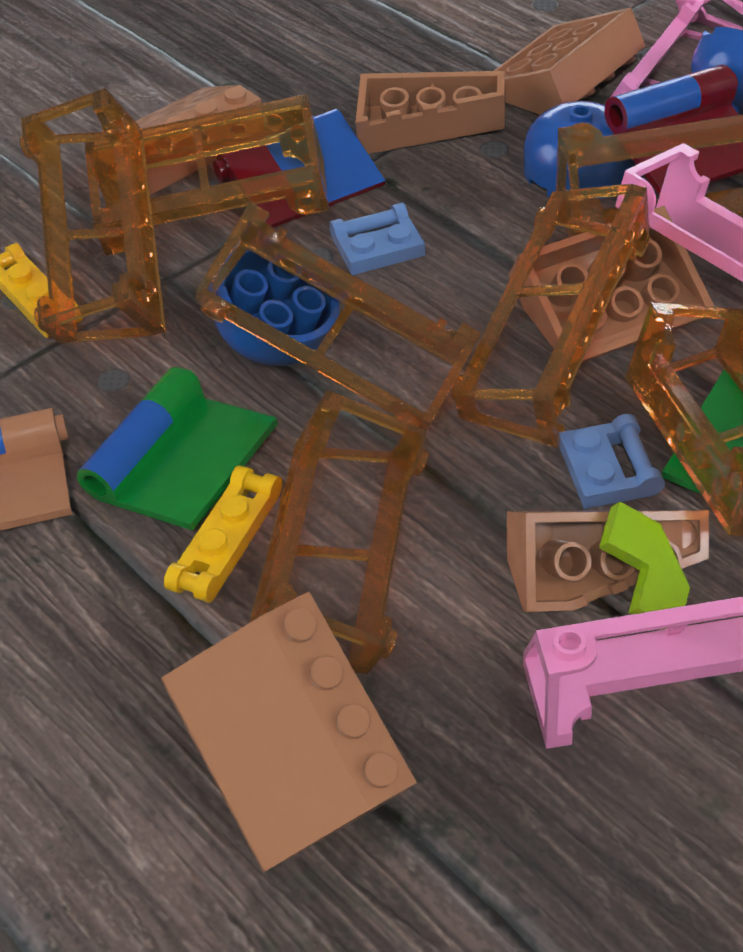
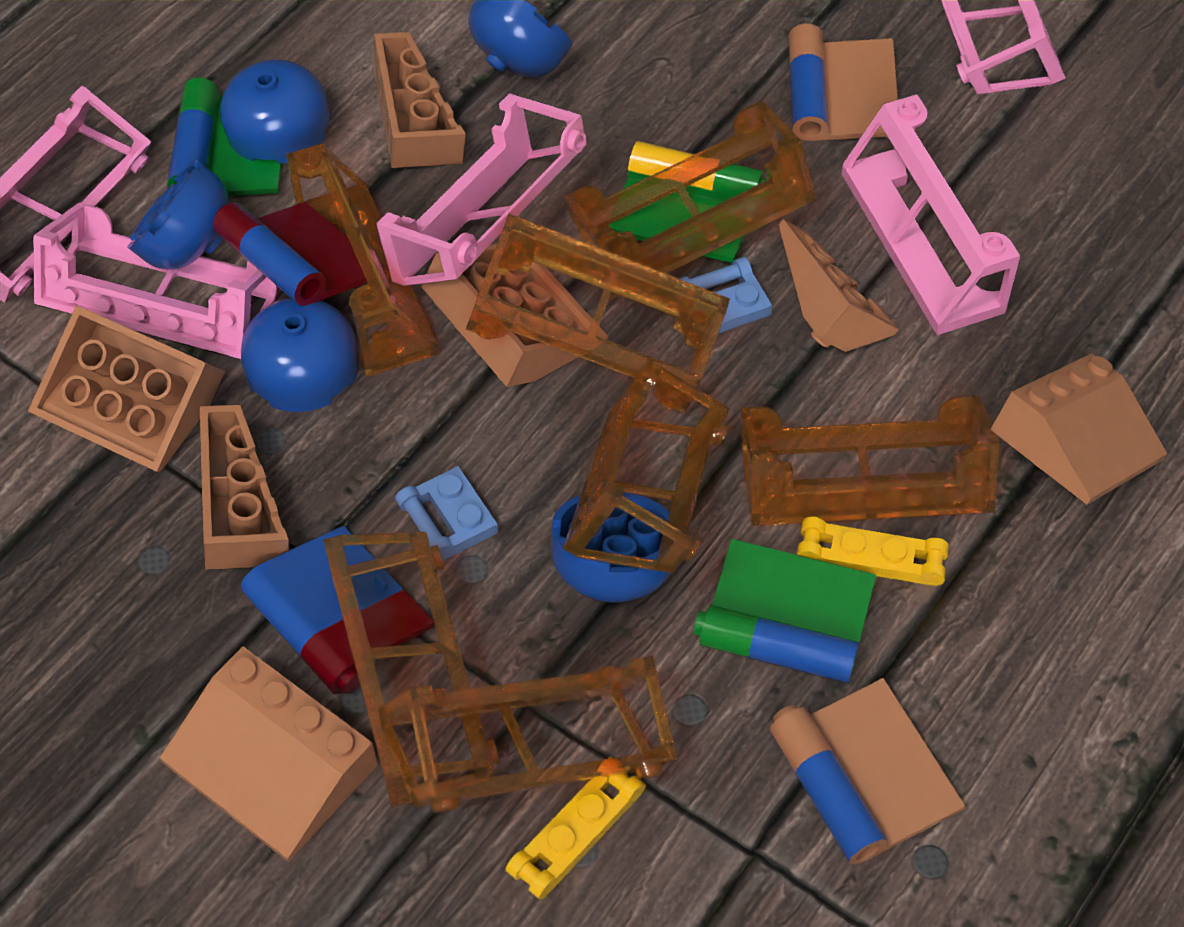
camera: 105 degrees left, 10 degrees up
lime tile [599,501,690,630] -> none

